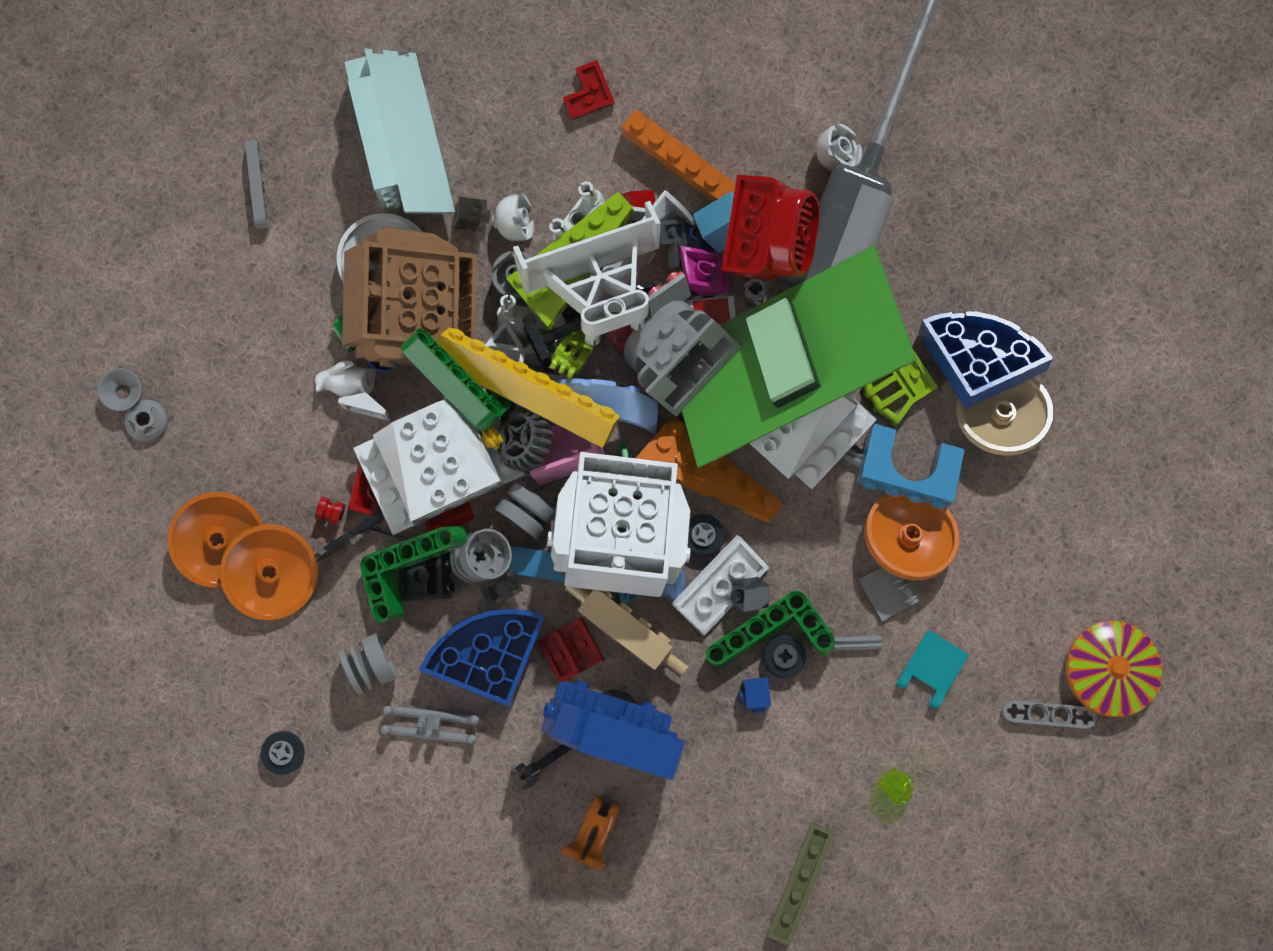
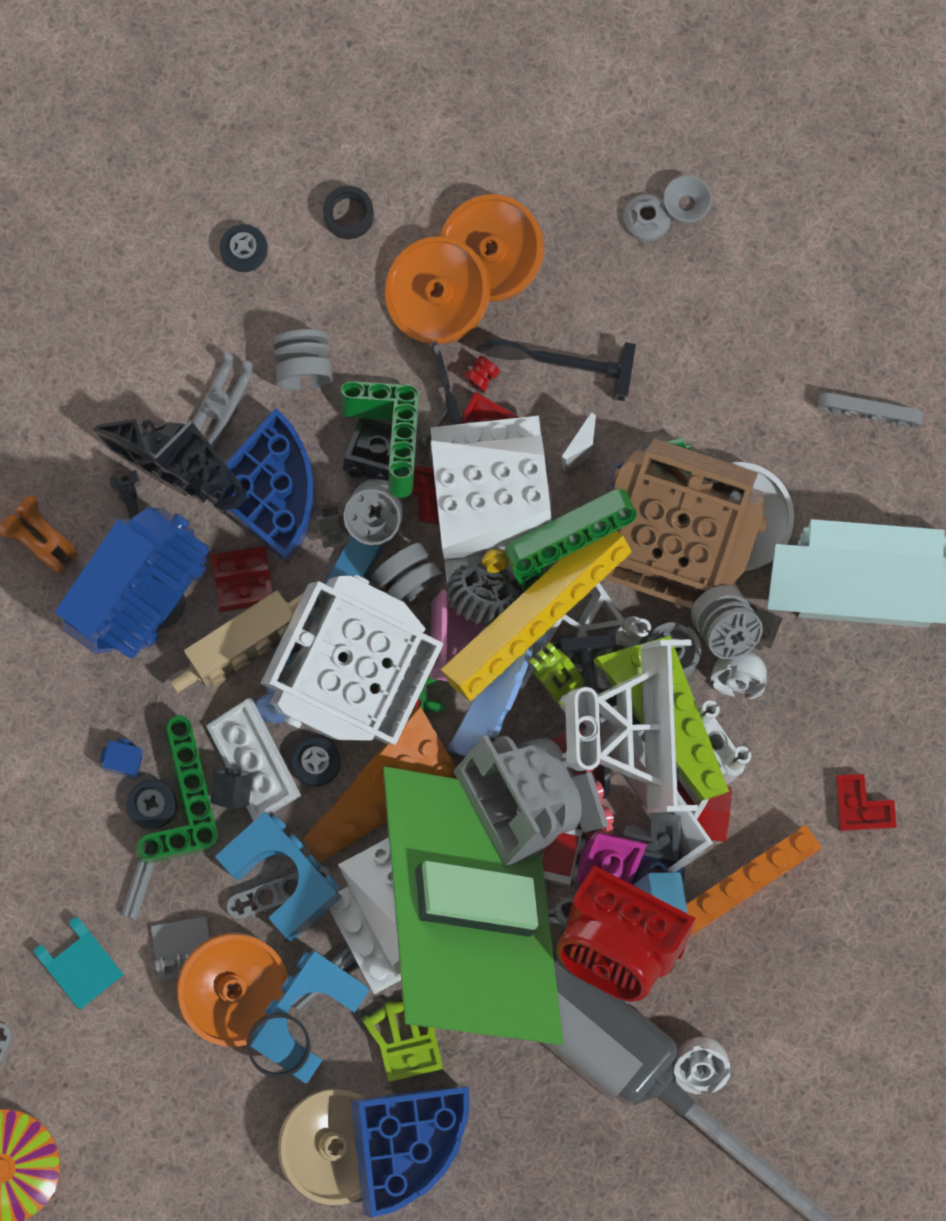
camera: 115 degrees right, 5 degrees down
white animal [315,361,376,397] -> none
none -> black connector [93,419,247,514]
none -> dark azure arch [215,811,342,942]
none -> light grey beam [227,866,331,920]
none -> black tyre [247,1013,310,1078]
none -> black tyre [323,186,374,240]
none -> black piece [476,339,636,401]
none -> light grey wheel [691,585,763,659]

